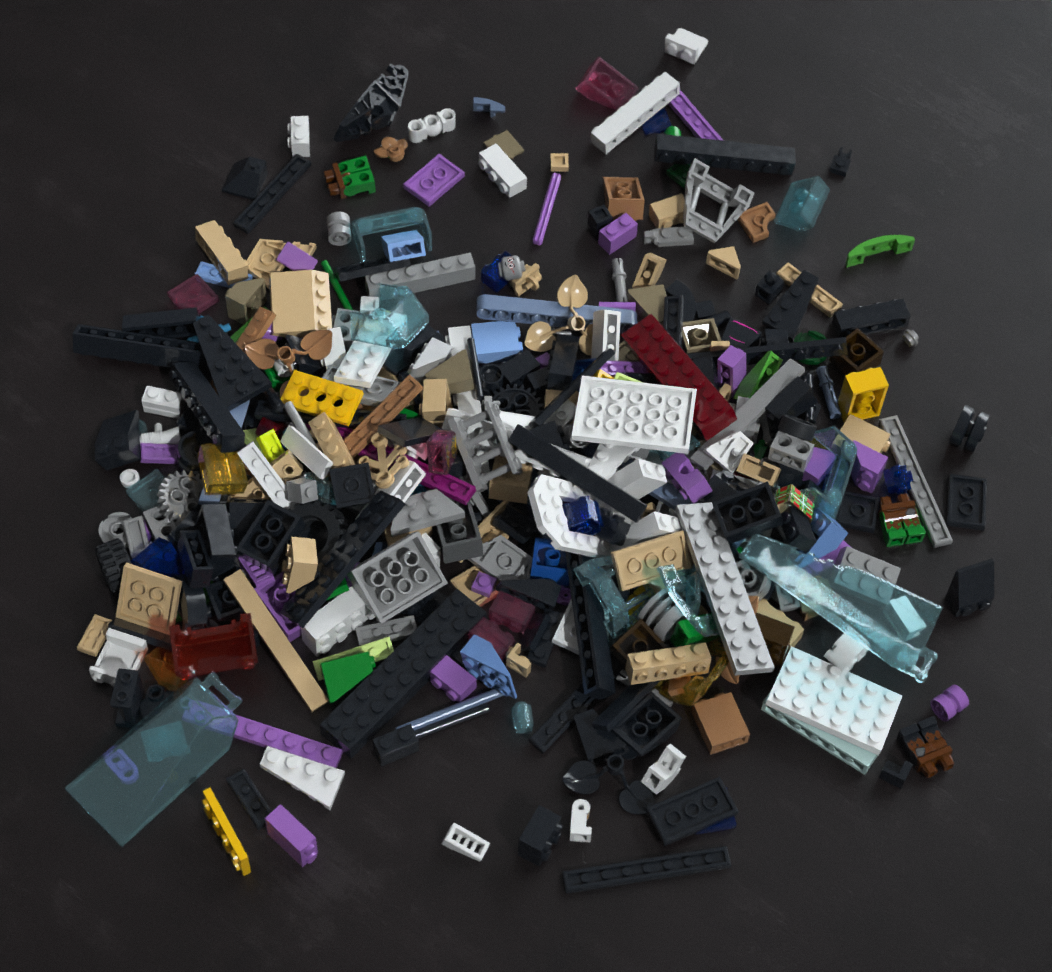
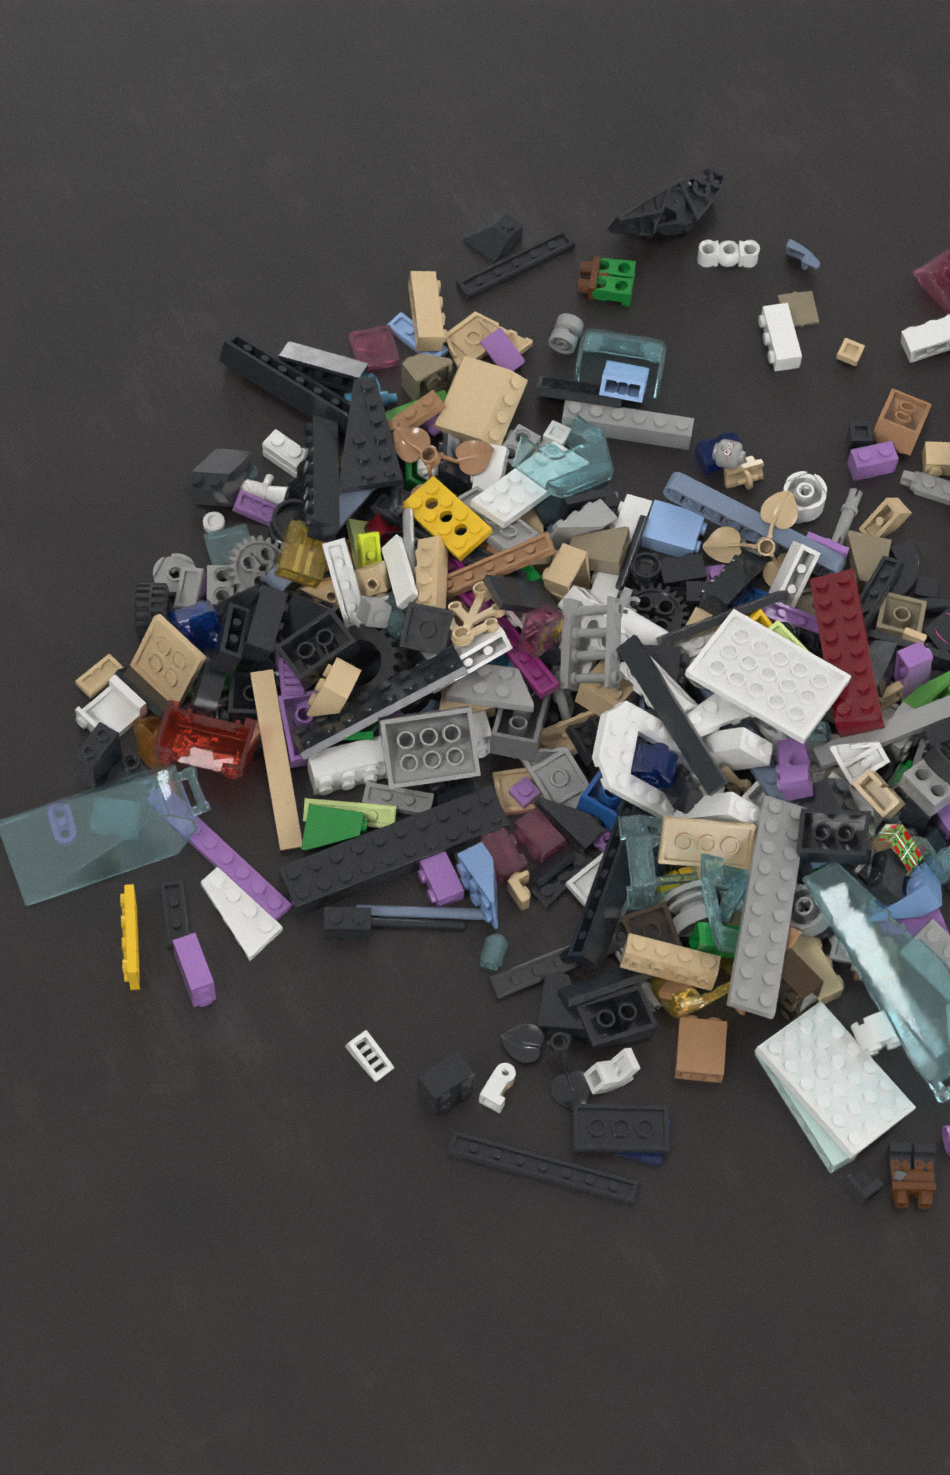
camera: 25 degrees right, 5 degrees up
white brick [288,116,310,157] -> none
green bar [321,260,353,310] -> none
medium nougat plate [373,137,408,162] -> none
medium lavender tile [403,154,465,207] -> none
medium lavender axle [533,173,561,245] -> none
none -> white brick [783,471,827,524]

